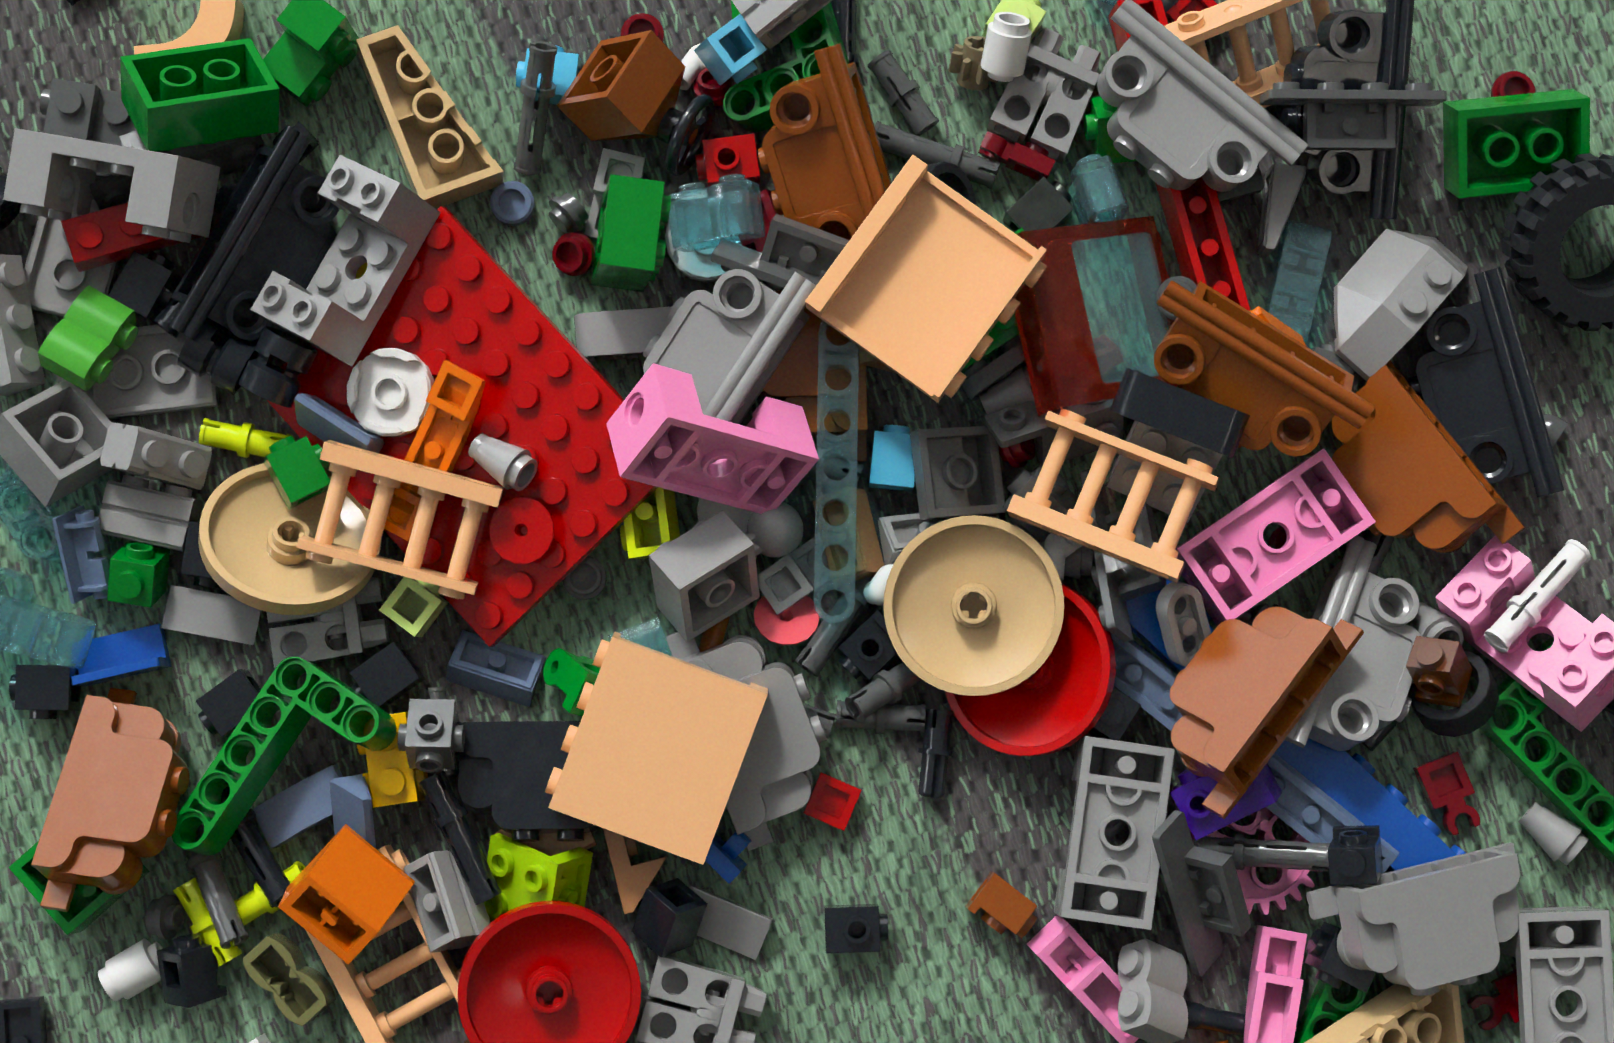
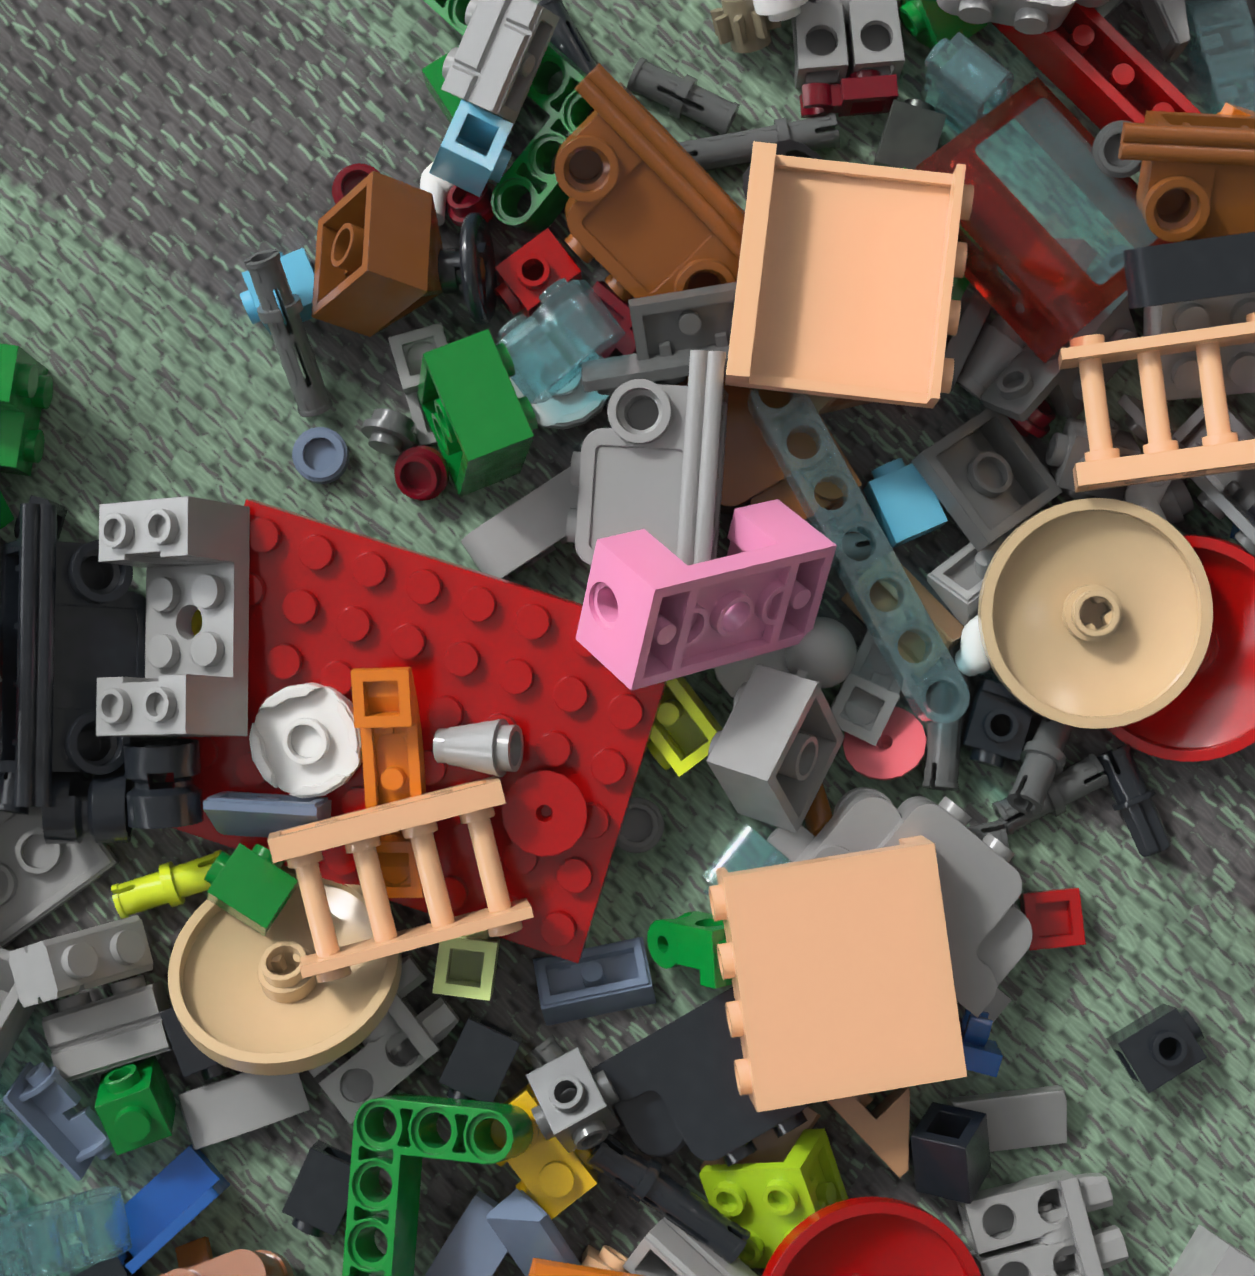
camera: 25 degrees left, 0 degrees up
tan wedge [356,25,504,209] -> none

